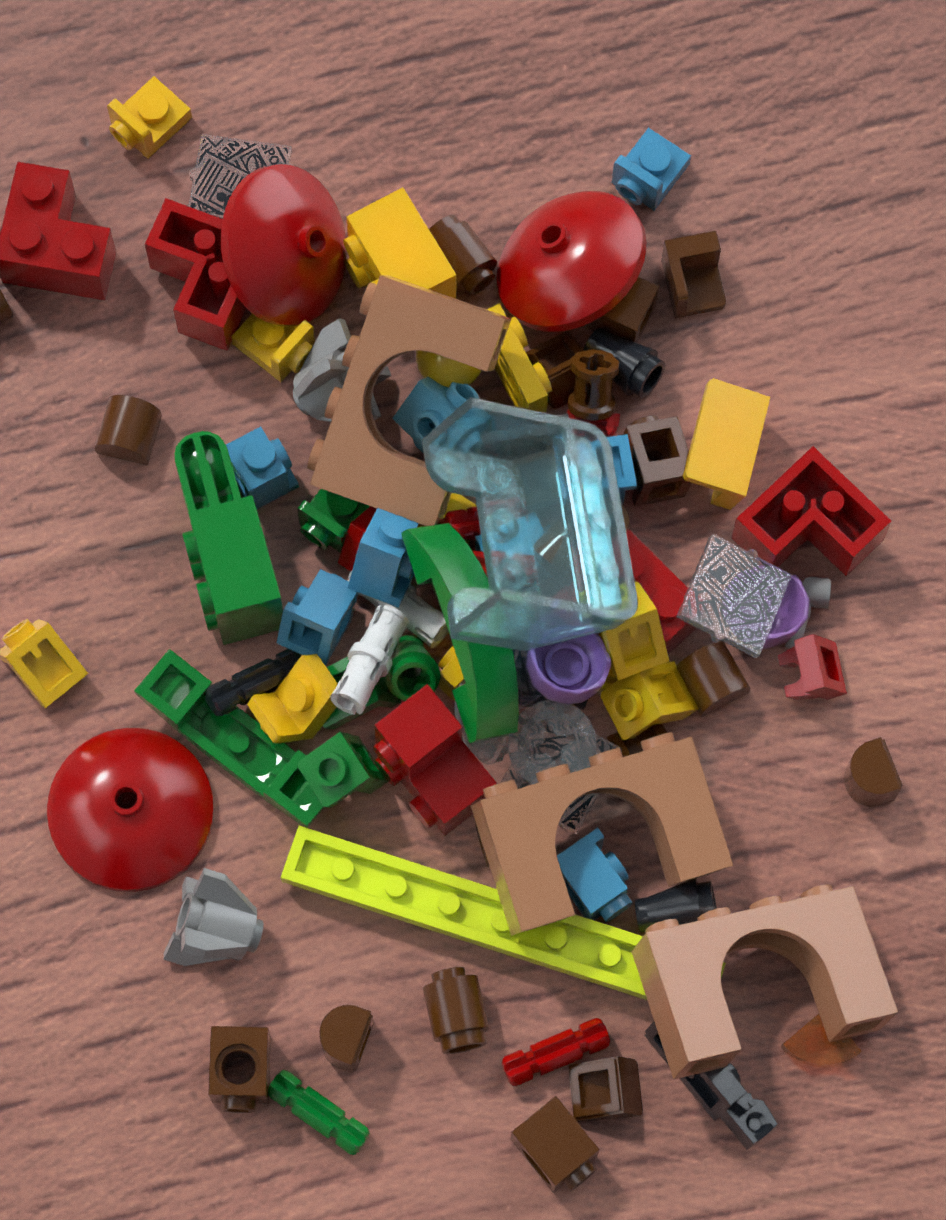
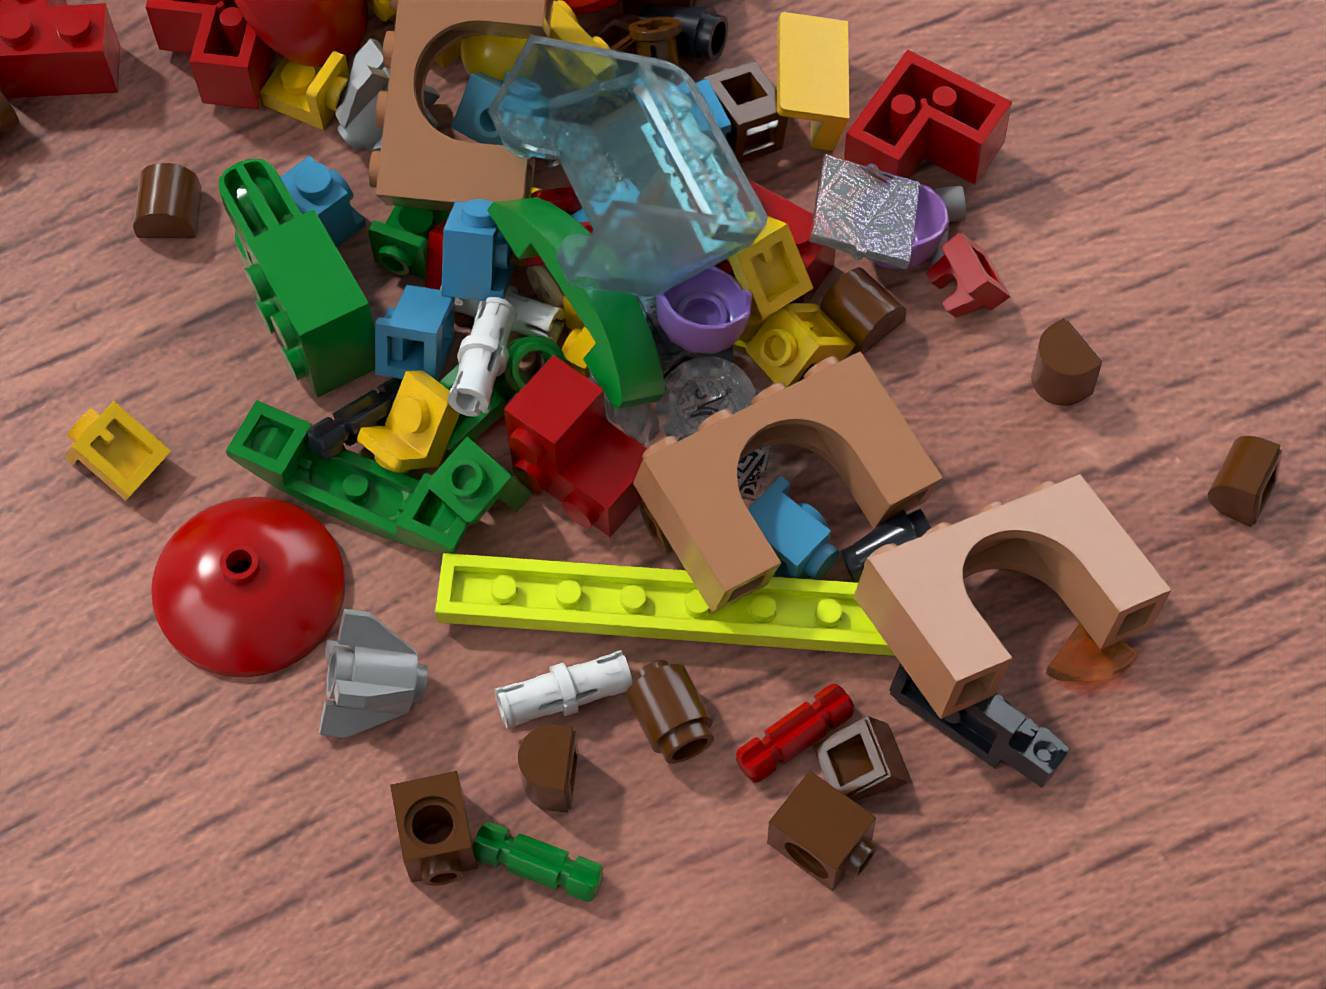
camera: 10 degrees left, 10 degrees down
none -> white pin [494,650,633,729]

